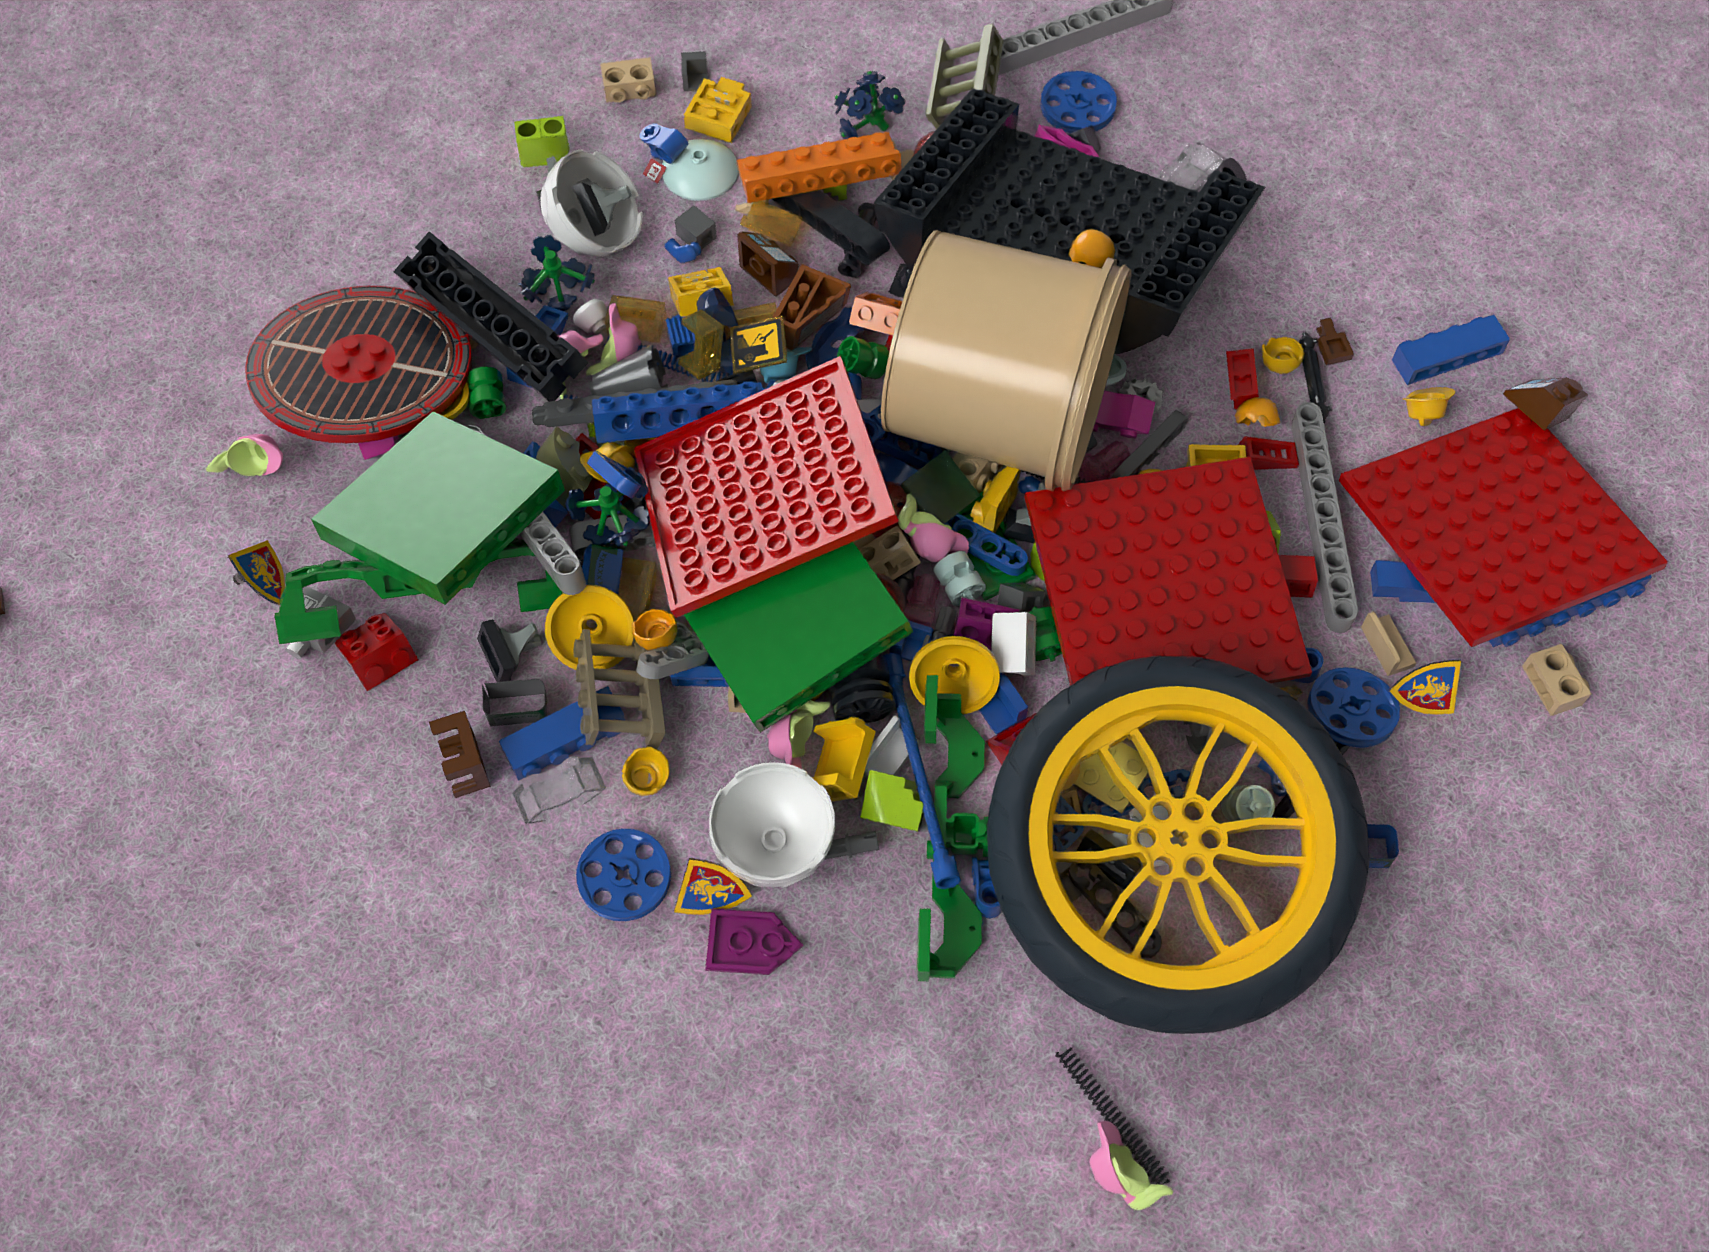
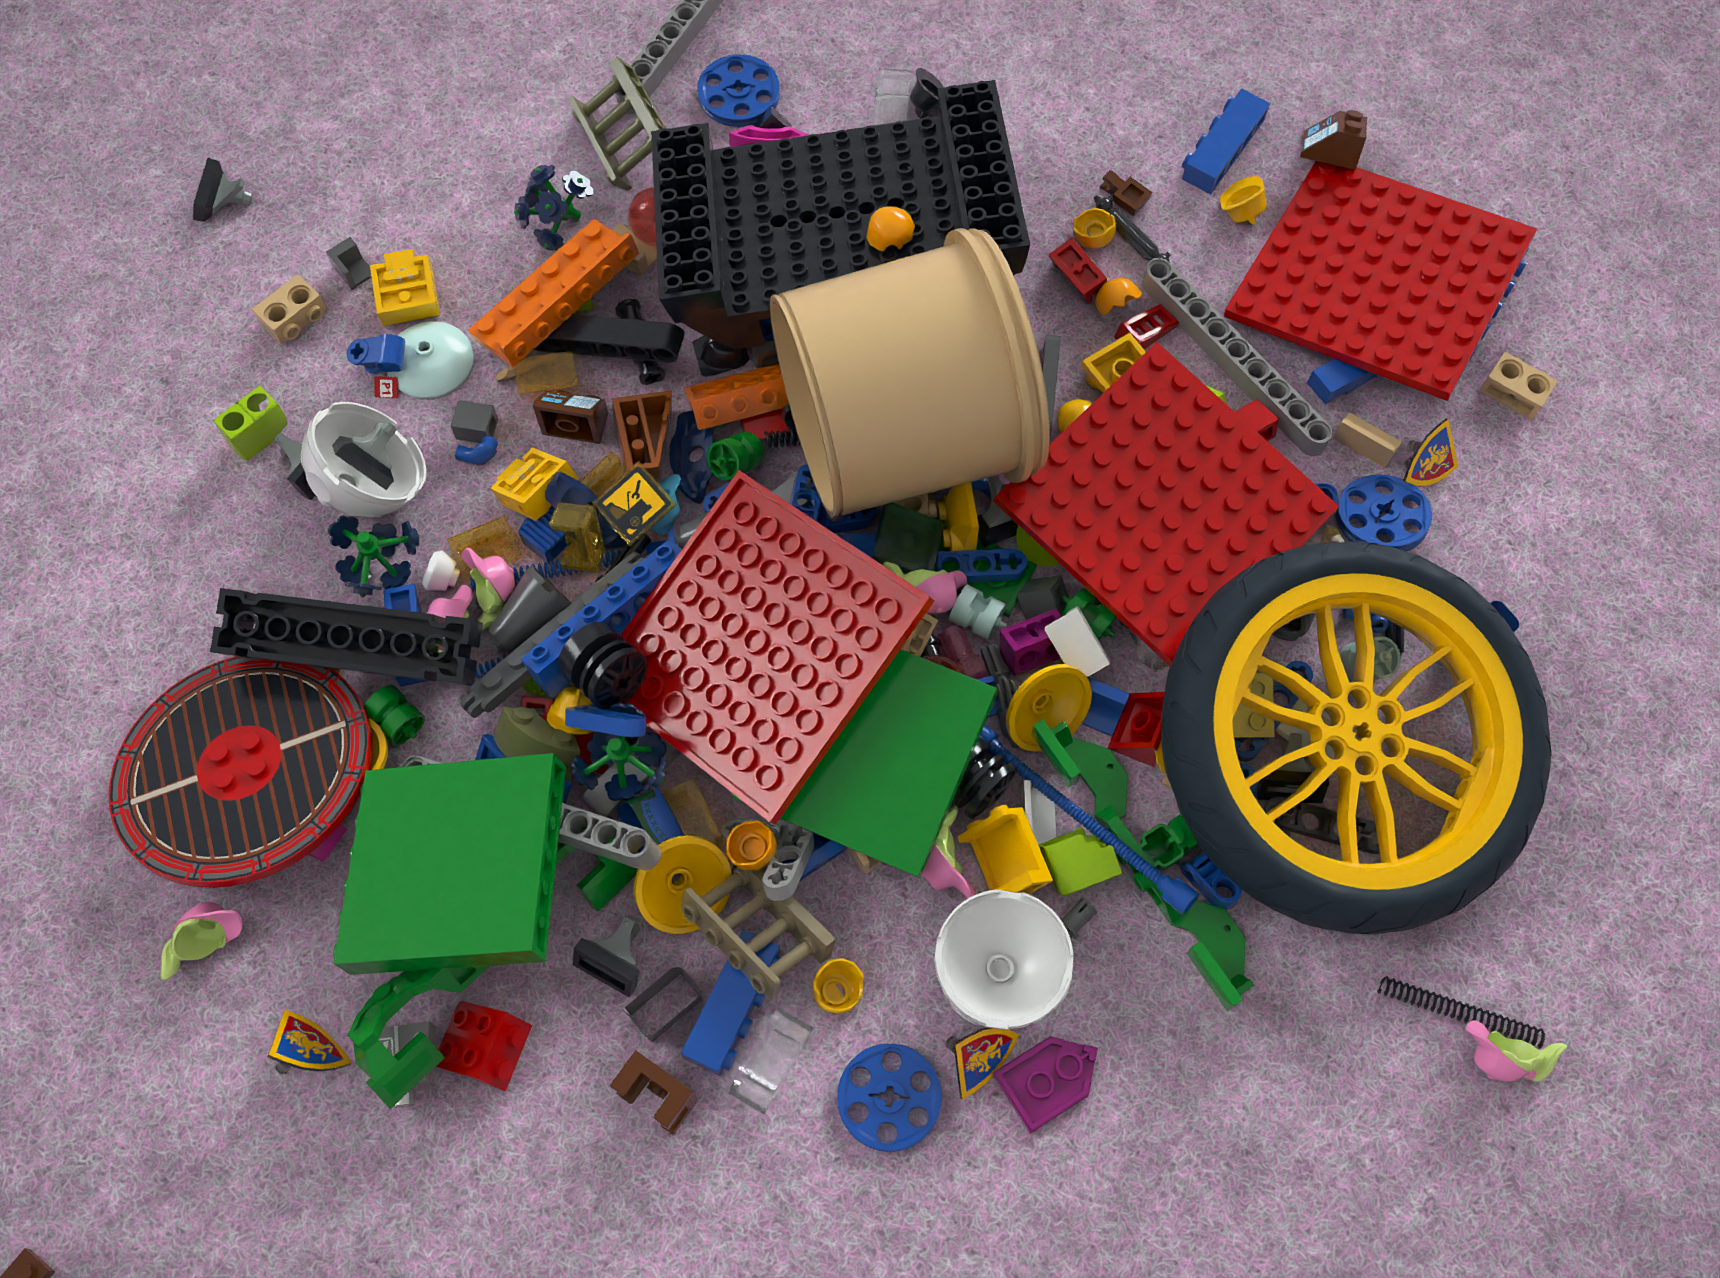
camera: 35 degrees left, 5 degrees up
none -> black wheel [558,622,648,710]

